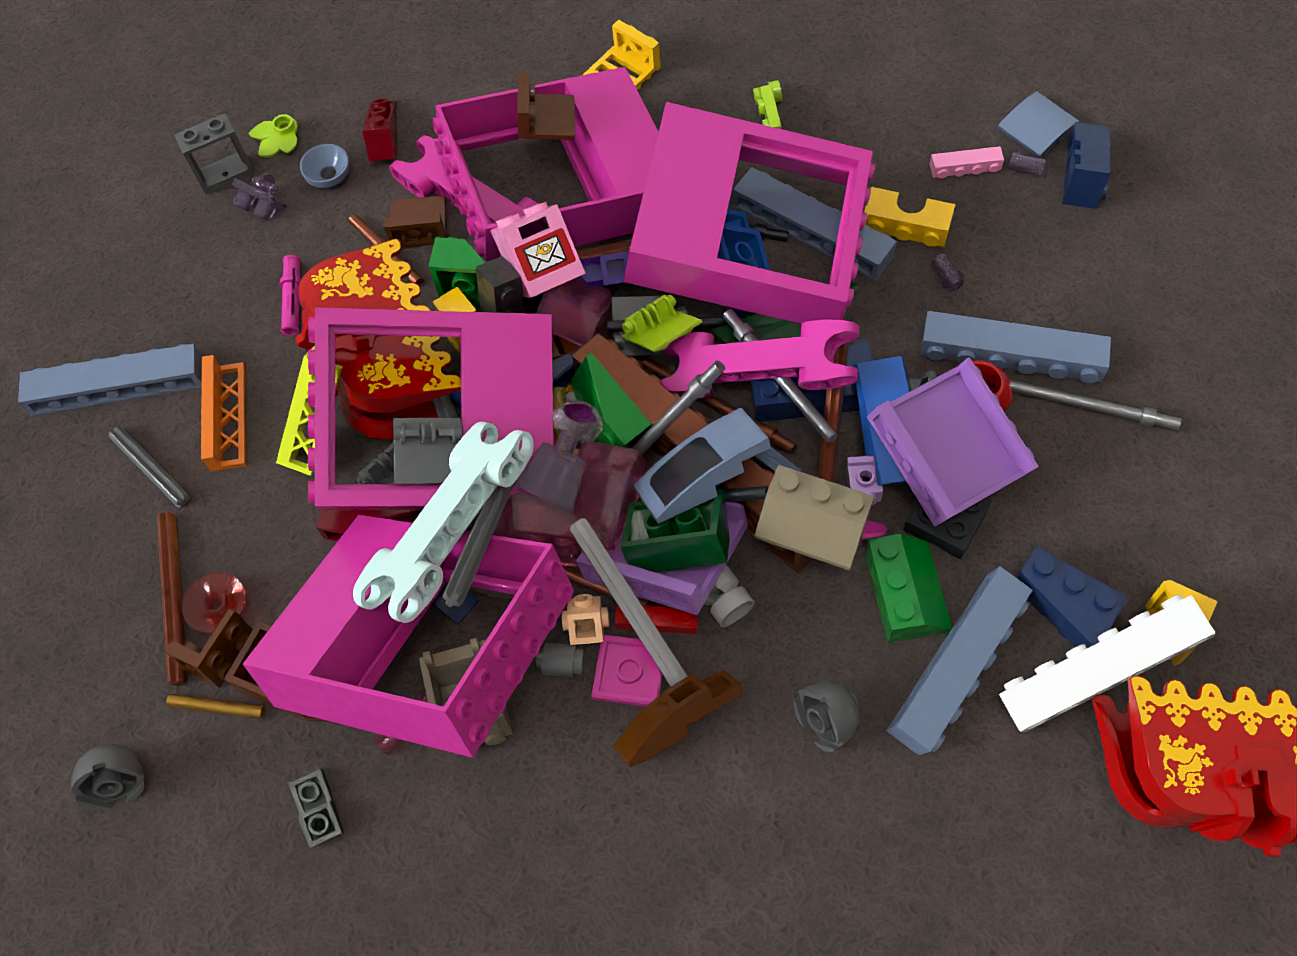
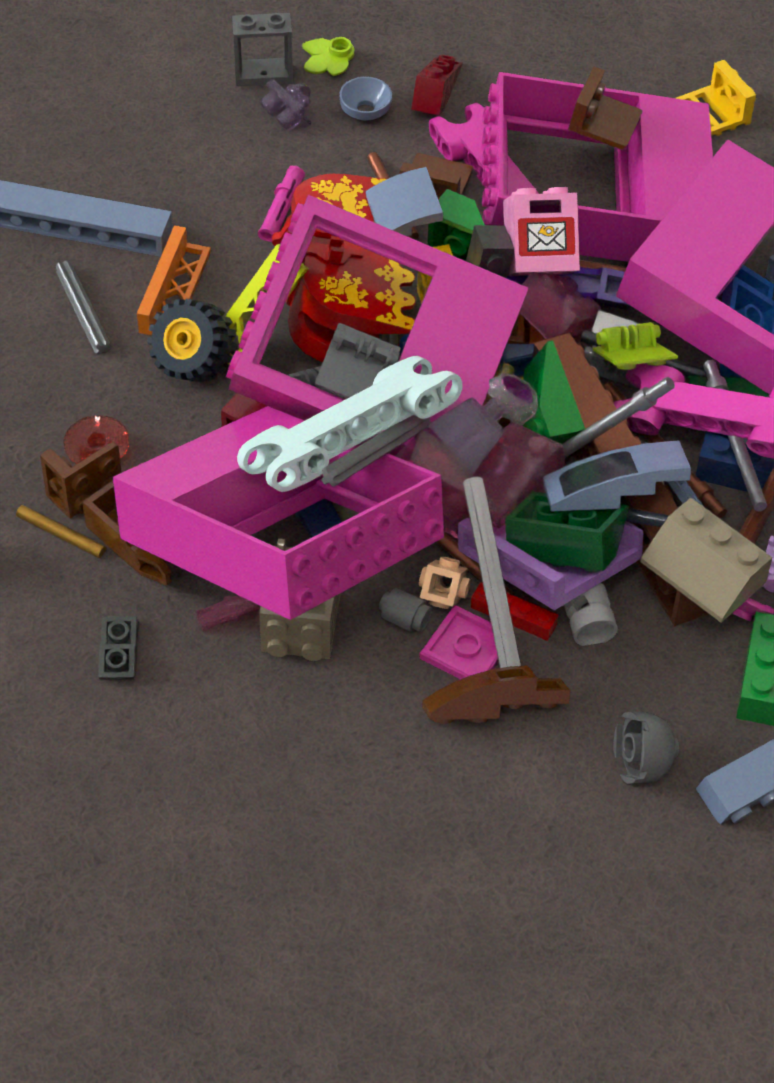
camera: 15 degrees right, 10 degrees down
copper axle [157,511,188,687] -> none
none -> black wheel [147,299,237,382]
none -> sand blue slope [366,167,443,236]

